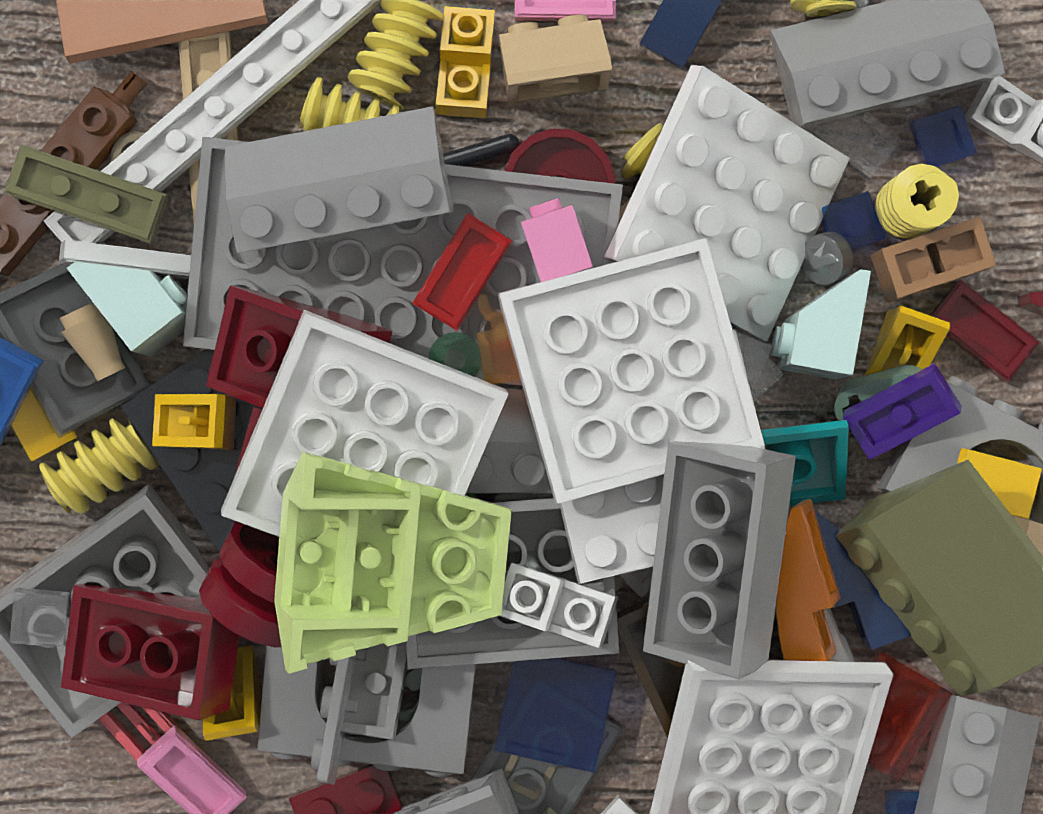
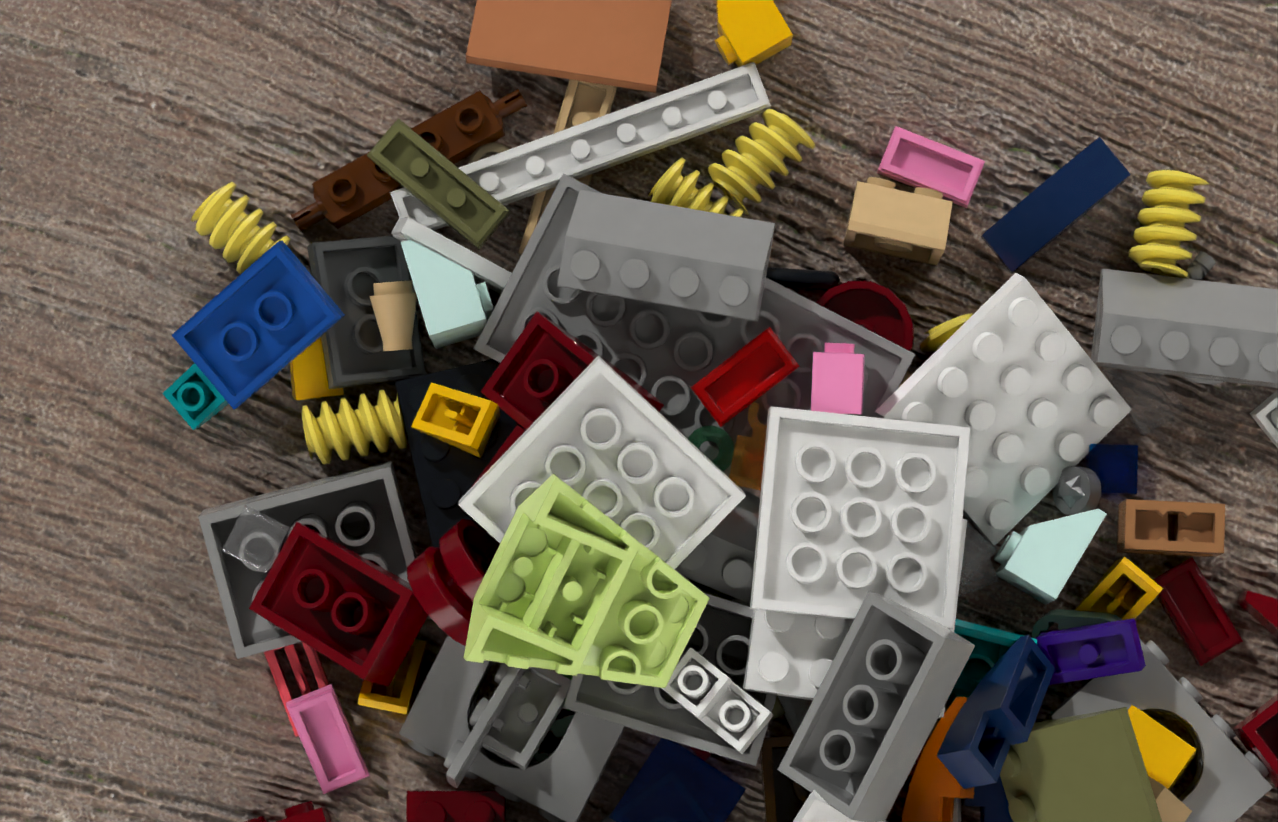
camera: 30 degrees right, 5 degrees down
yellow slope [436,6,495,118] -> none
light yellow piece [874,164,959,239] -> none
clear blue plate [909,105,977,168] -> none
none -> dark blue slope [936,635,1055,789]

